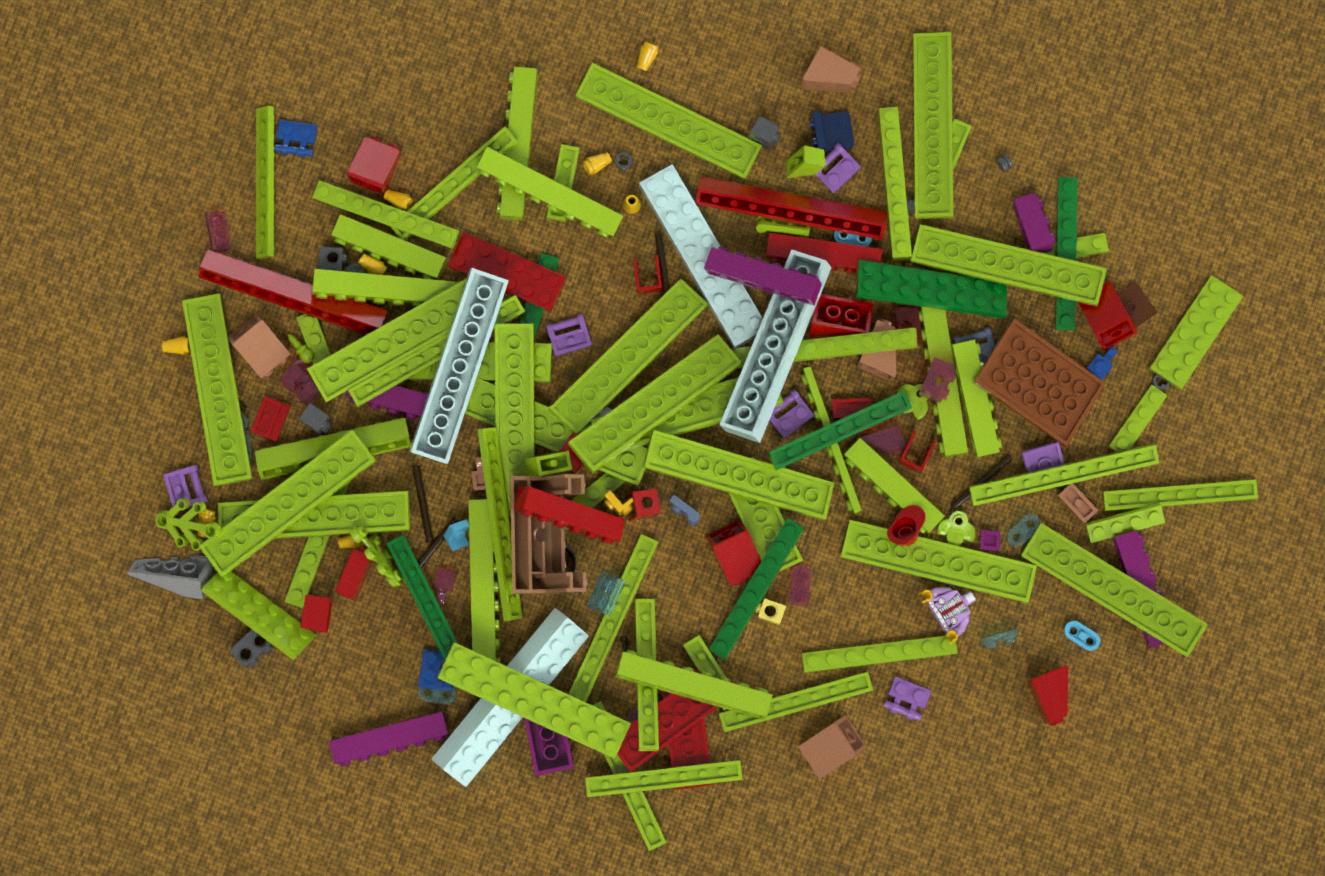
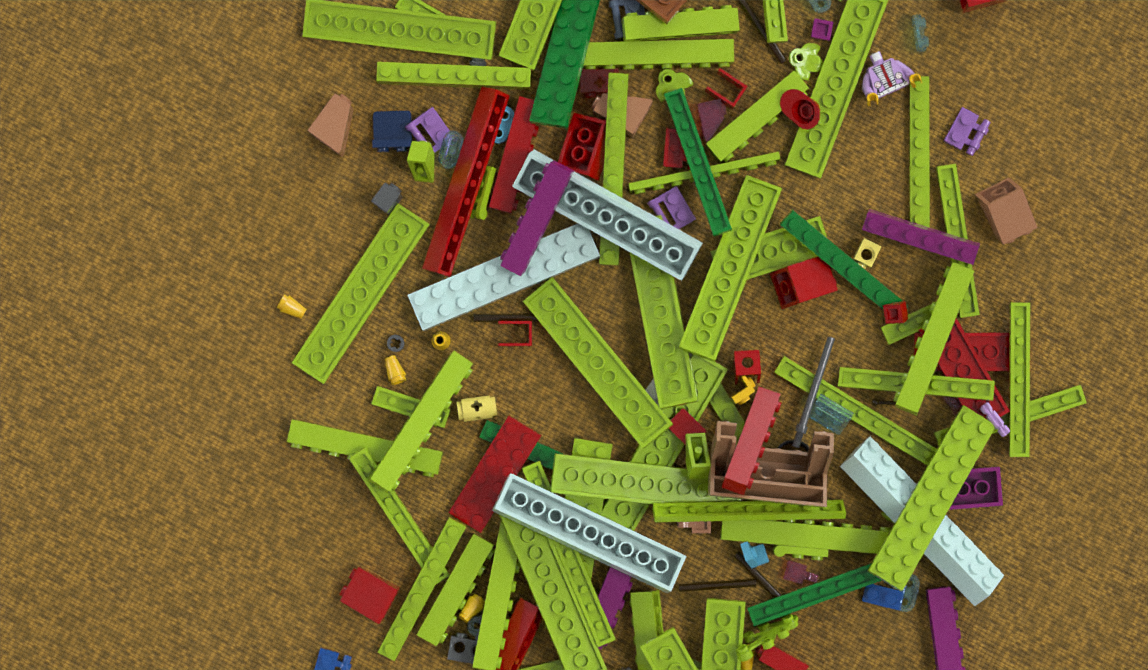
camera: 80 degrees left, 5 degrees up
yellow cone [384,189,413,212] -> none
medium lavender plate [546,314,592,357] -> none
lime plate [568,335,742,474] -> none
sand blue plate [669,495,700,526] -> none
clear pink plate [789,566,811,606] -> none
clear pink brick [919,357,957,404] -> none
none -> clear light blue plate [438,130,463,169]
none -> light yellow piece [457,395,497,422]
none -> lime plate [773,545,828,560]
none -> dark grey bar [792,337,835,448]
none -> magenta brick [862,209,980,265]
none -> red slope [883,301,908,324]
none -> lavender axle [980,402,1010,437]

